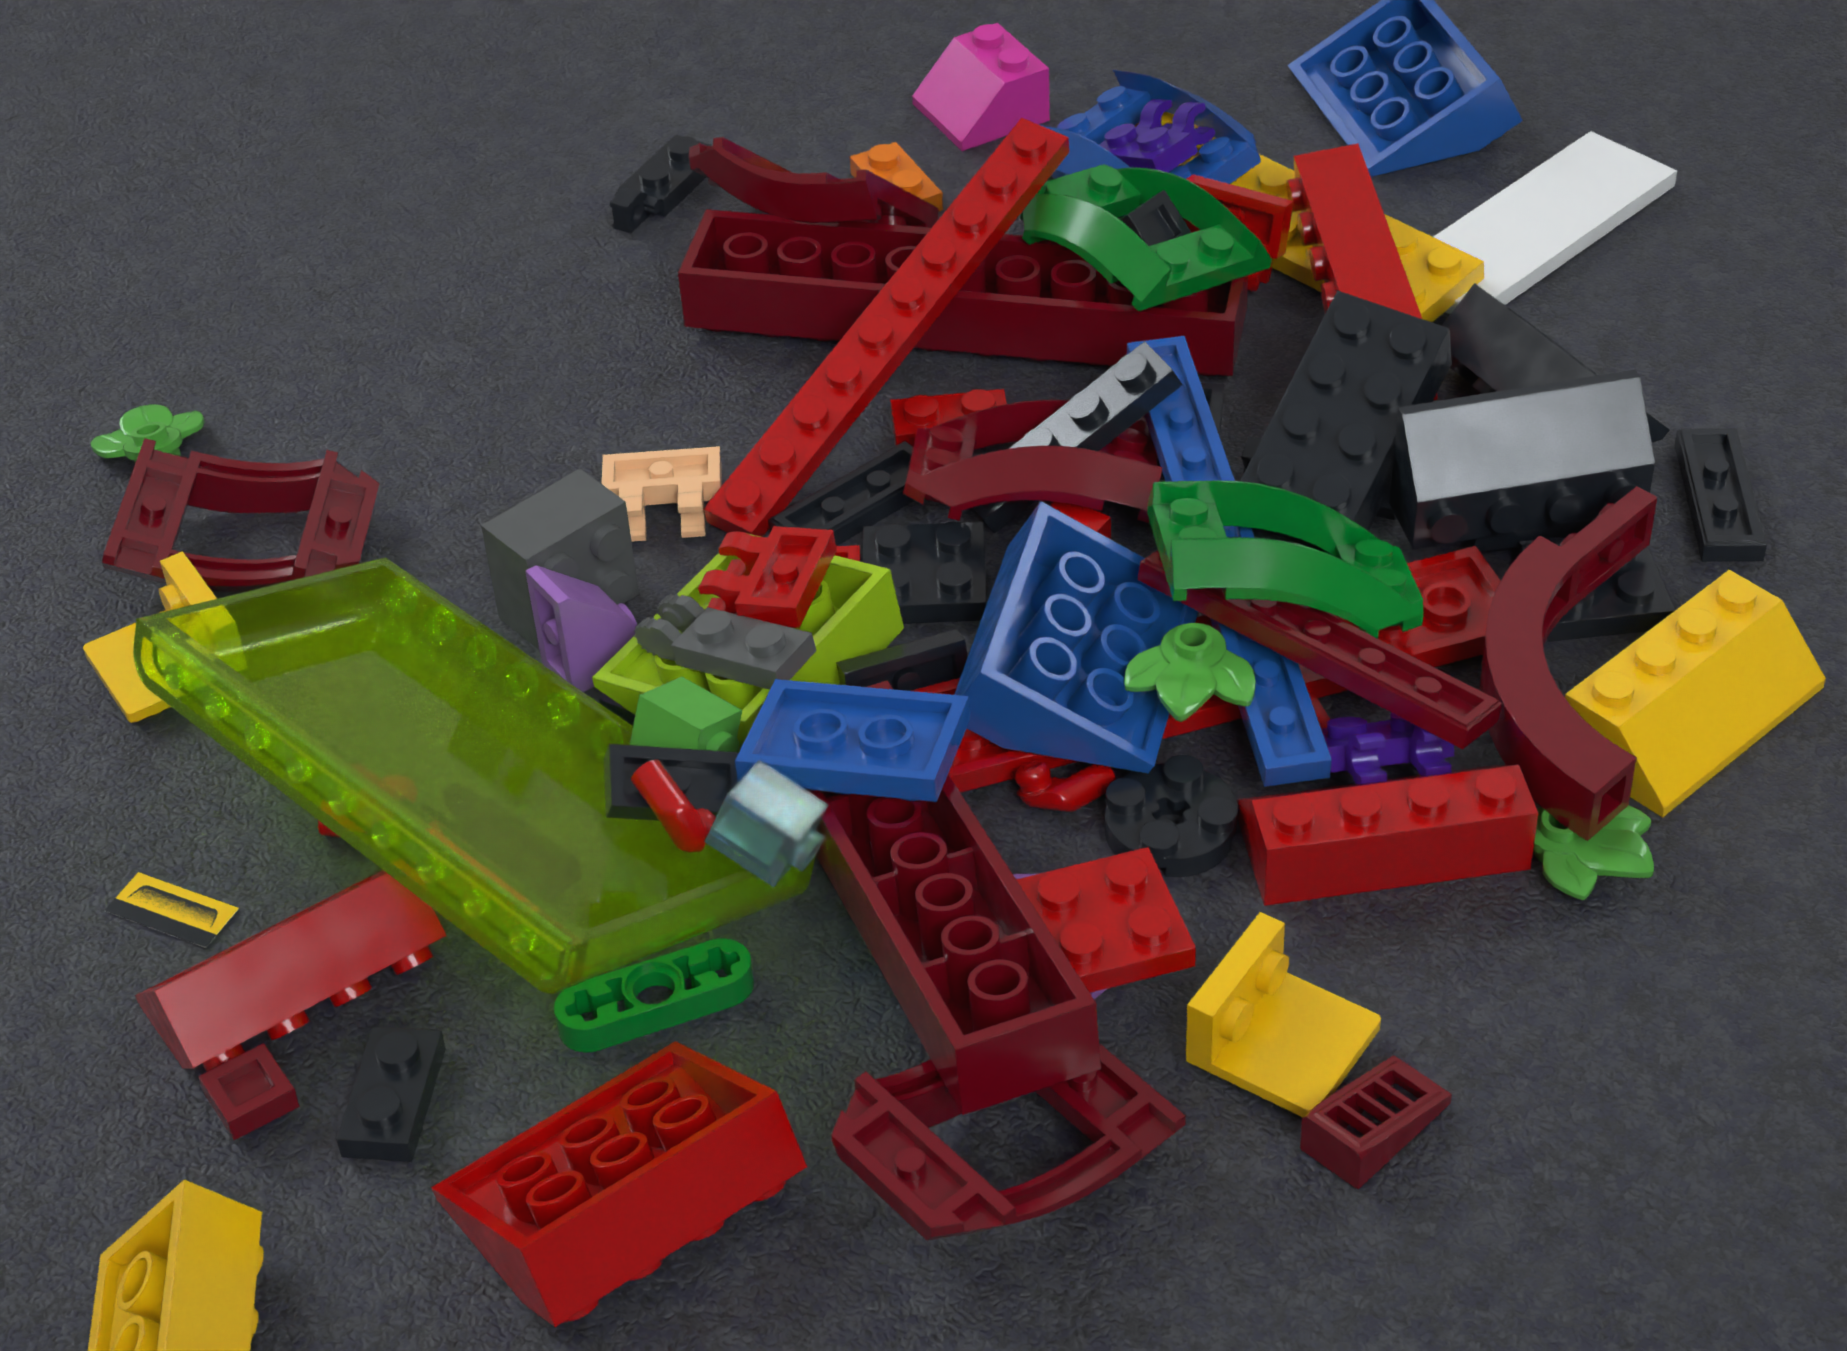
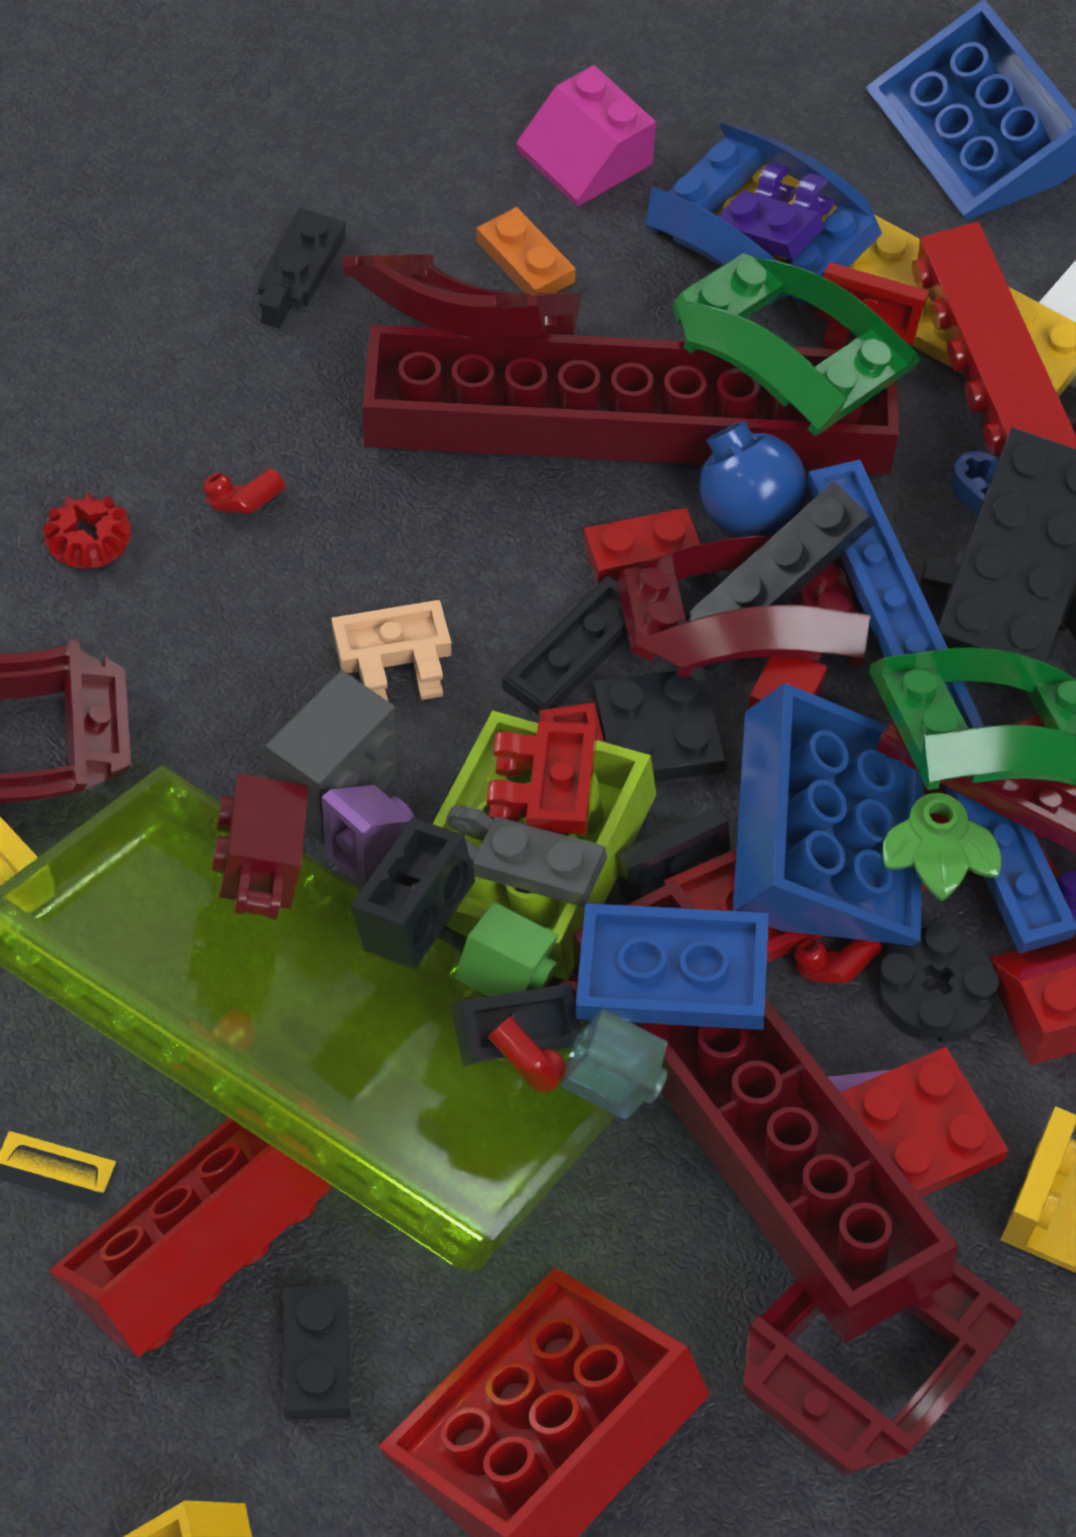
camera: 15 degrees left, 15 degrees up
dark red plate [198,1043,300,1140] -> none
green beam [554,938,754,1053] -> none
red plate [703,118,1070,537] -> none
black plate [1120,190,1192,246] -> none
none -> red gear [43,491,131,569]
none -> red arm [203,468,286,514]
none -> dark red brick [211,773,308,920]
none -> black brick [351,817,476,970]
none -> blue brick [700,421,807,538]

